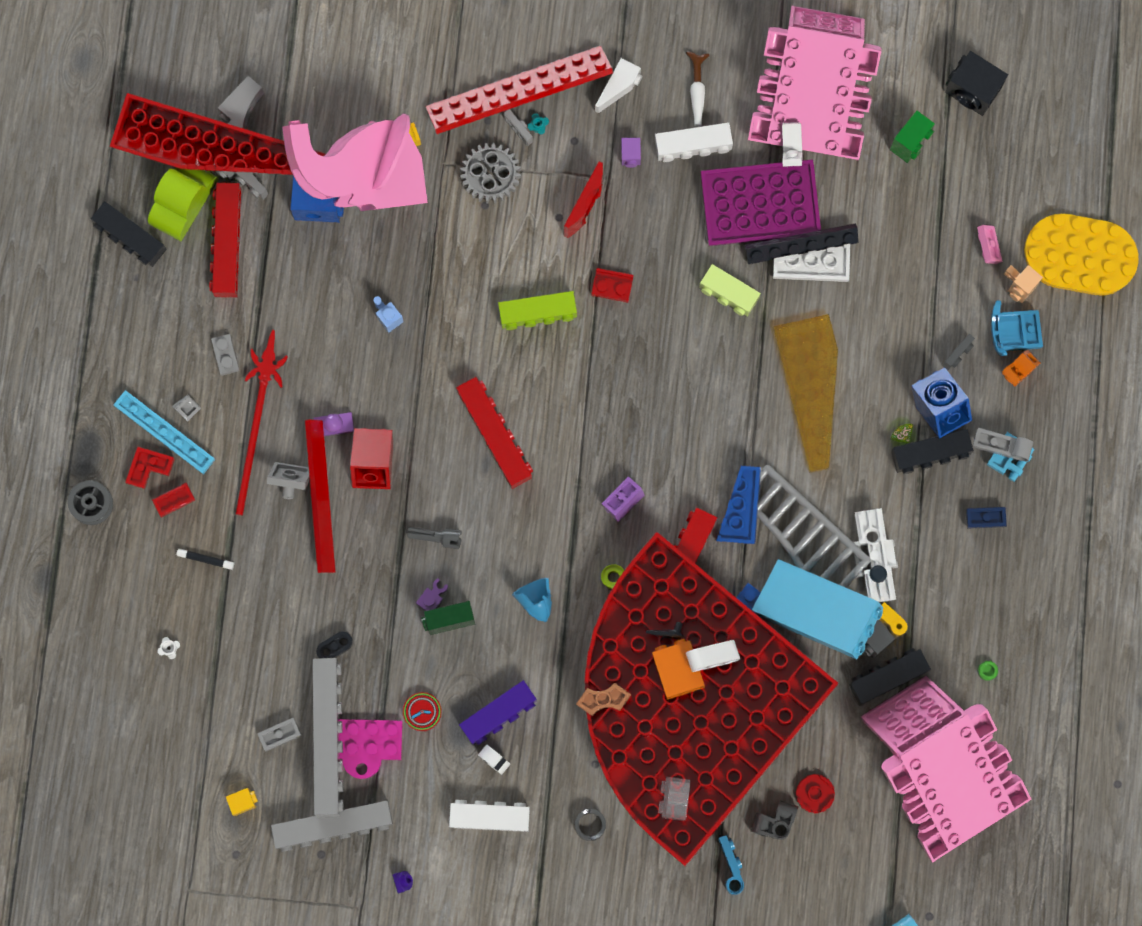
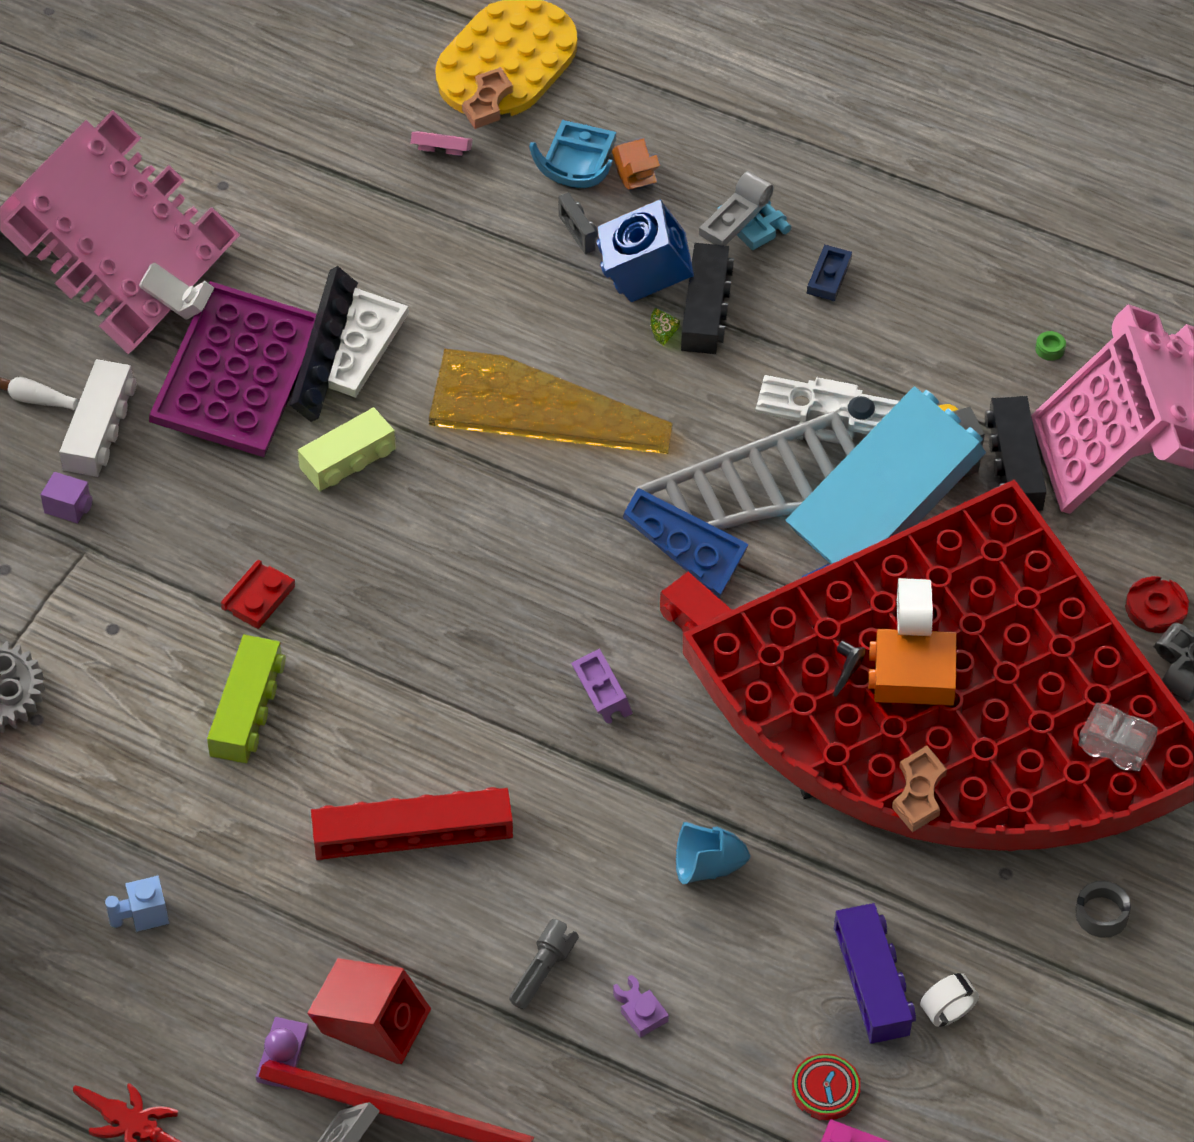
camera: 70 degrees left, 25 degrees down
dark green brick [421,601,476,635] -> none
white brick [449,800,530,832] -> none
red slope [564,161,603,238] -> none
lime piece [601,564,624,590] -> none
green brick [890,111,935,163] -> none
black brick [945,51,1009,116] -> none
light nougat brick [1004,265,1043,303] -> none
none -> nougat tile [462,67,513,129]

